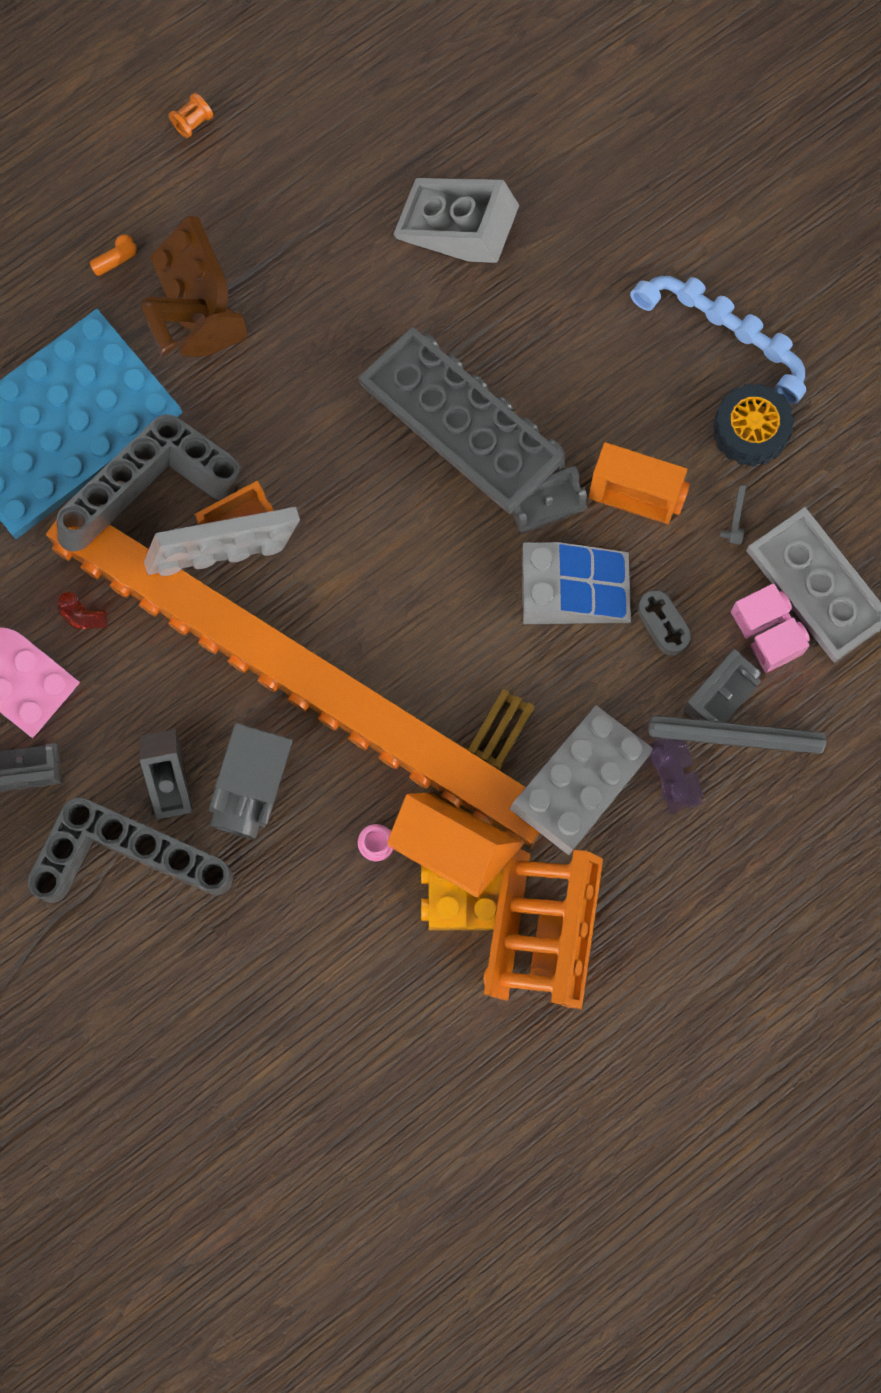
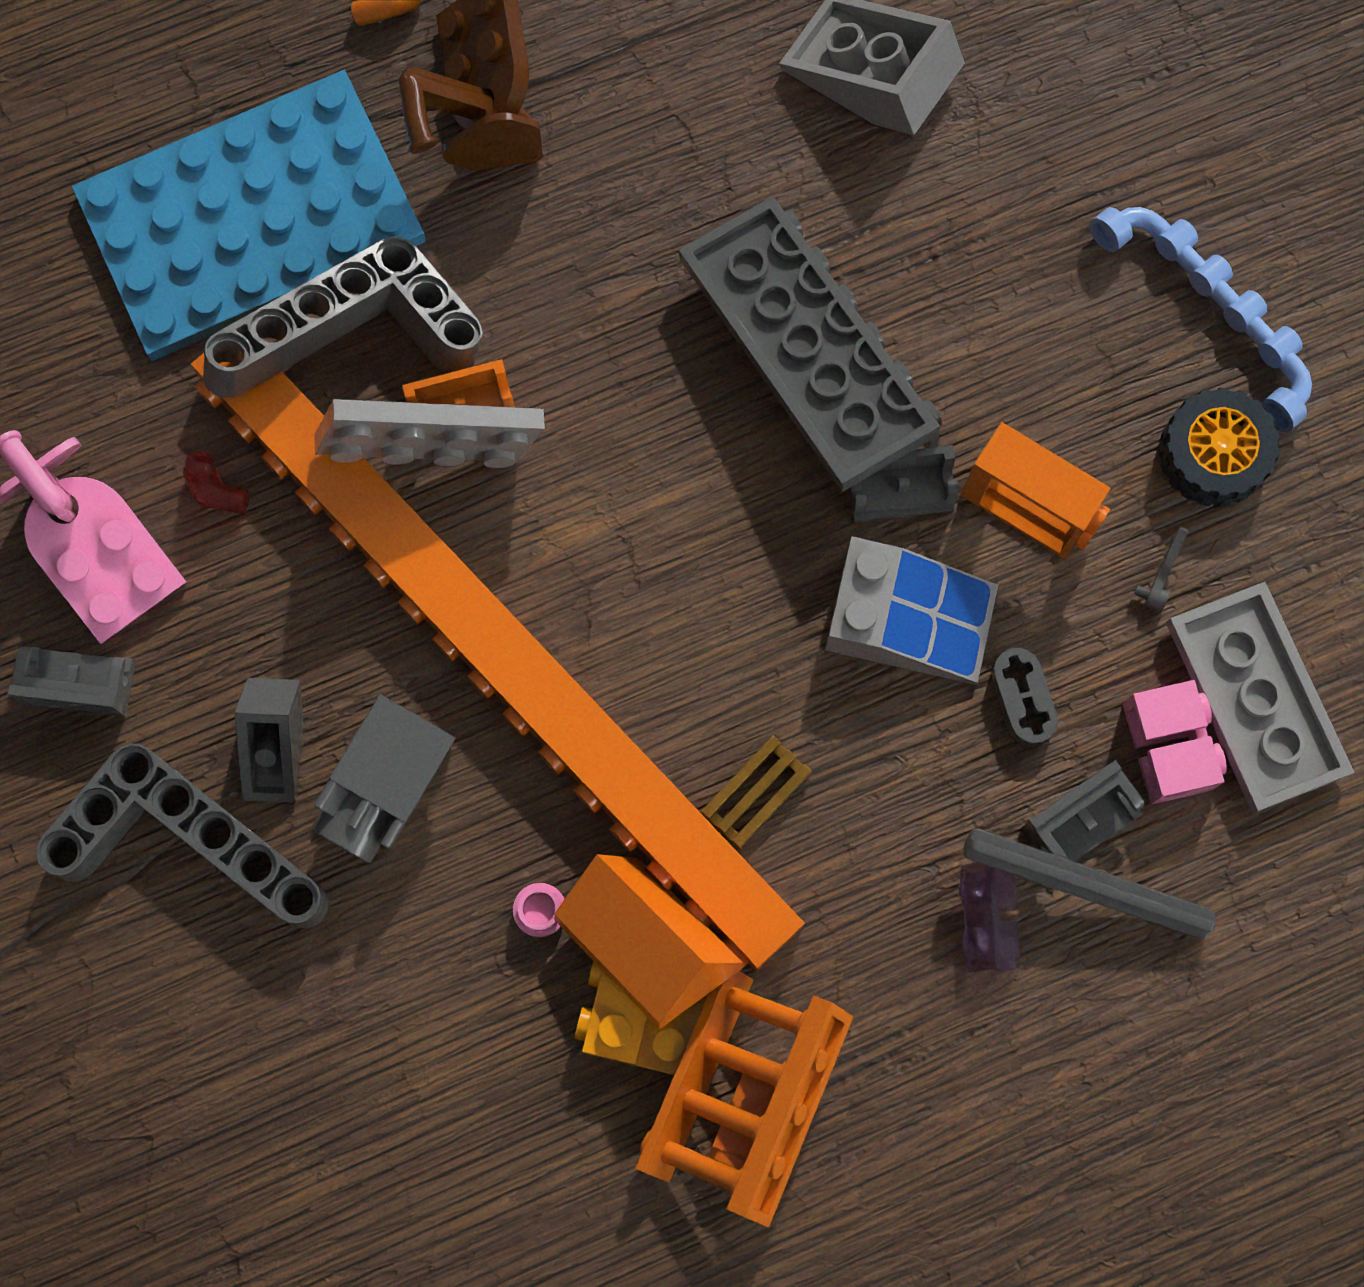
camera: 10 degrees right, 0 degrees up
light grey plate [510,705,654,855] -> none

